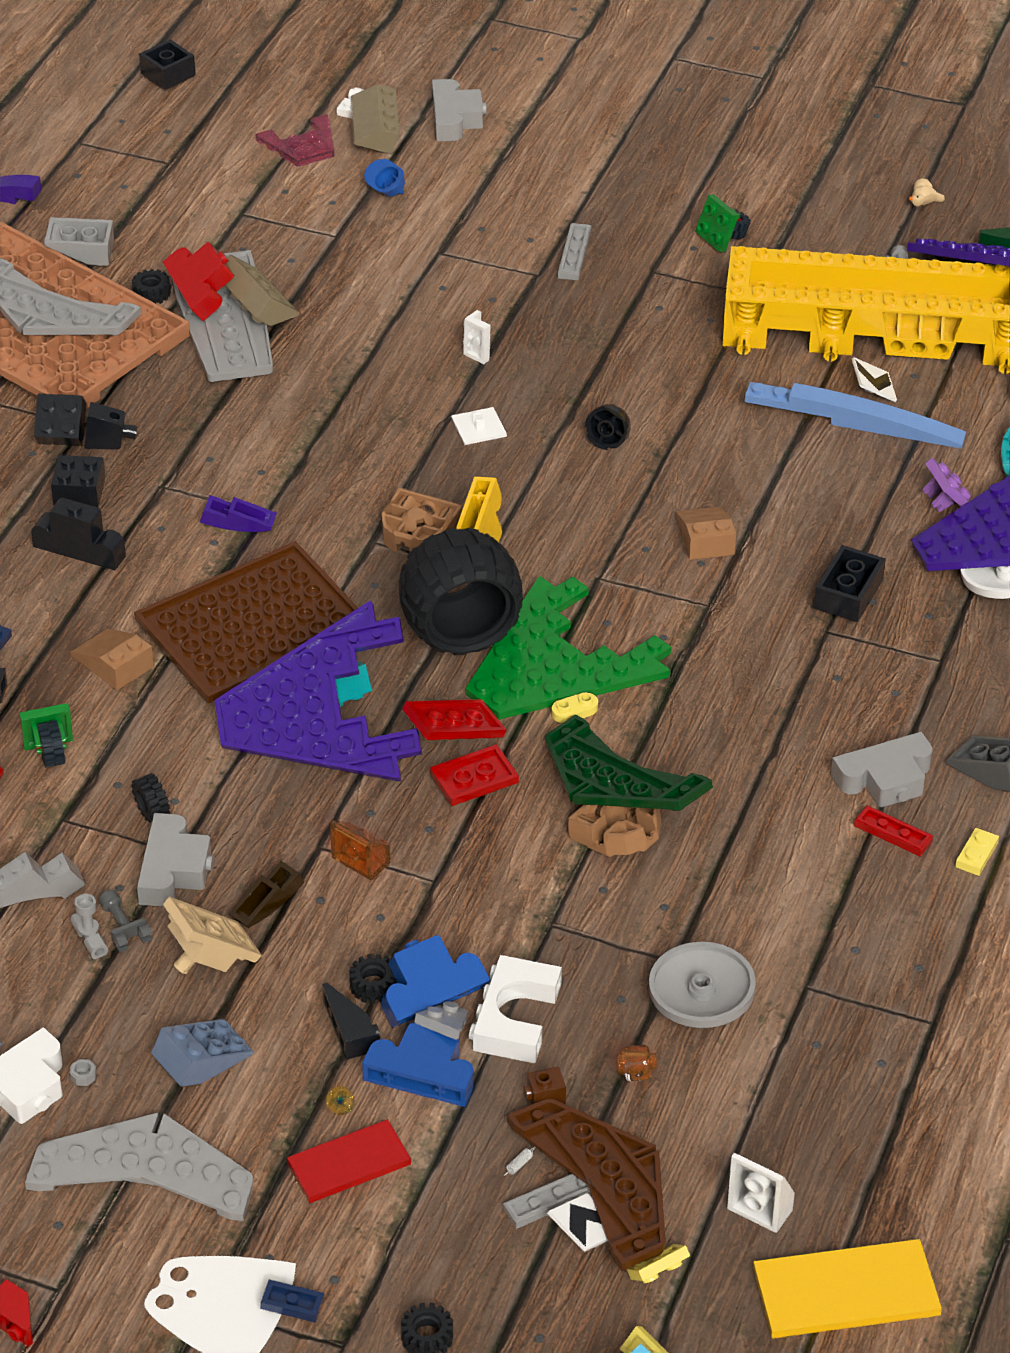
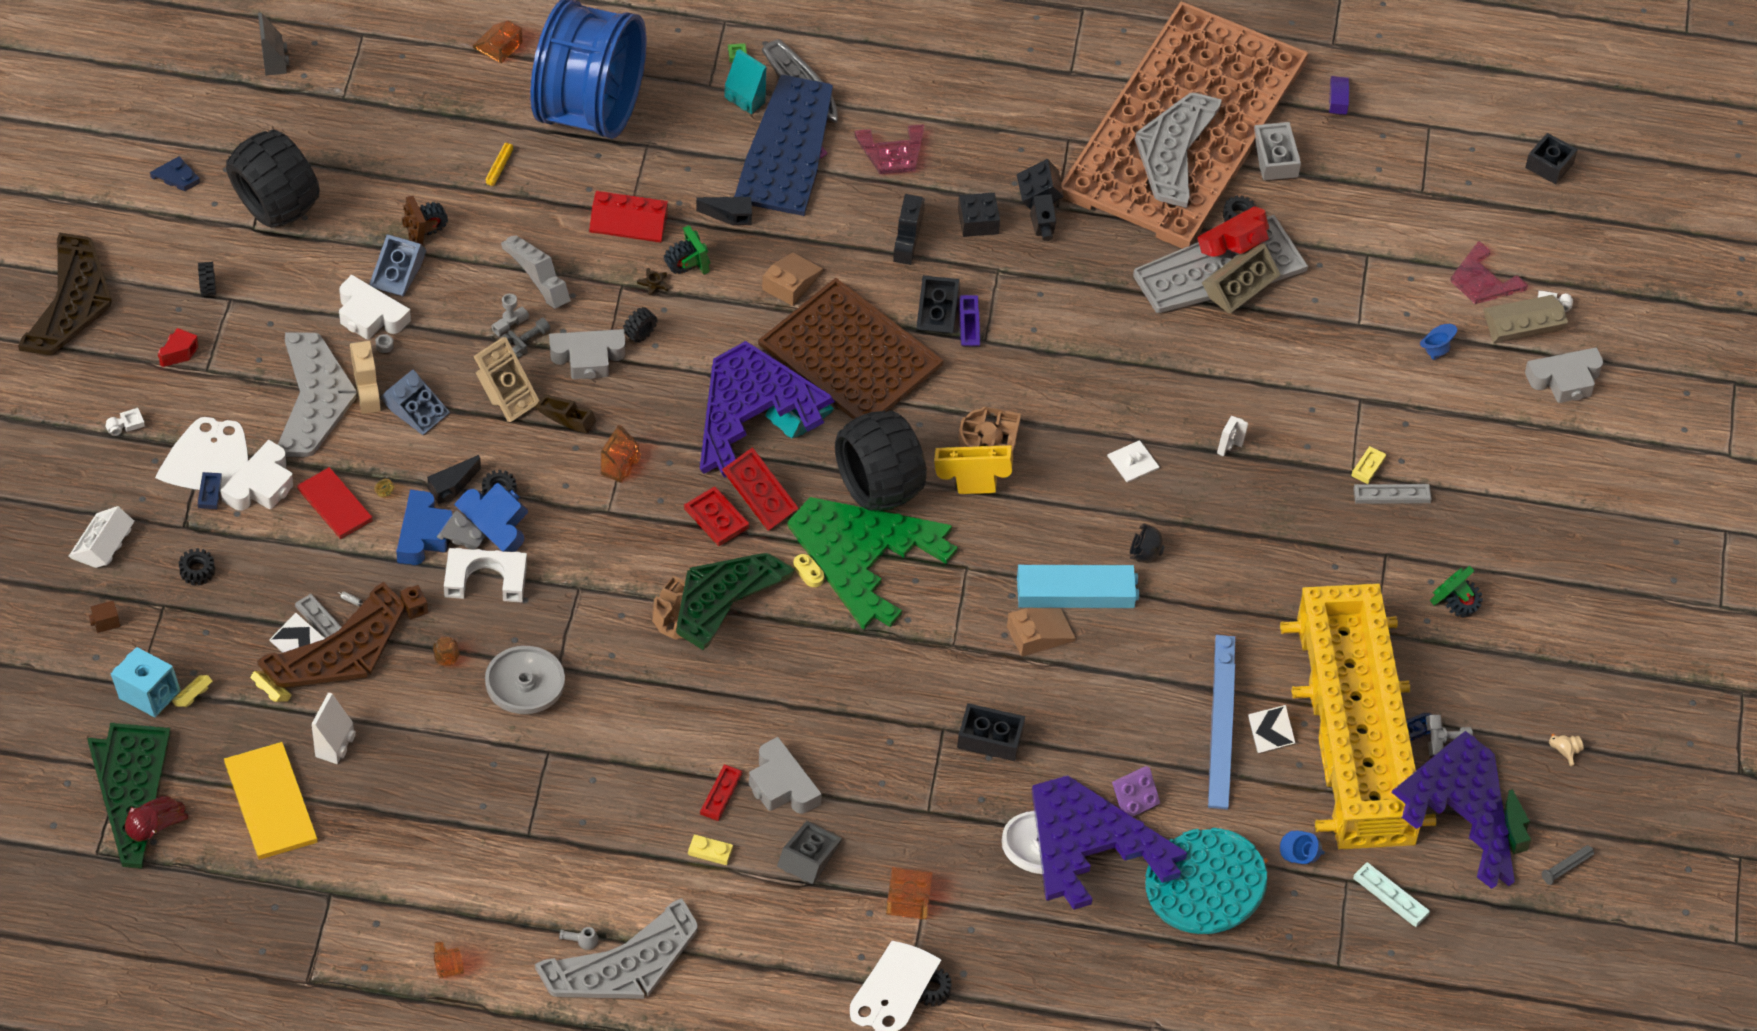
camera: 75 degrees right, 10 degrees up
none -> white brick [221,440,293,510]
none -> tan brick [350,341,380,414]
none -> dark brown animal [637,268,668,295]
none -> black slope [916,275,960,334]
none -> medium azure brick [1017,565,1139,608]
none -> light yellow plate [1351,446,1386,484]

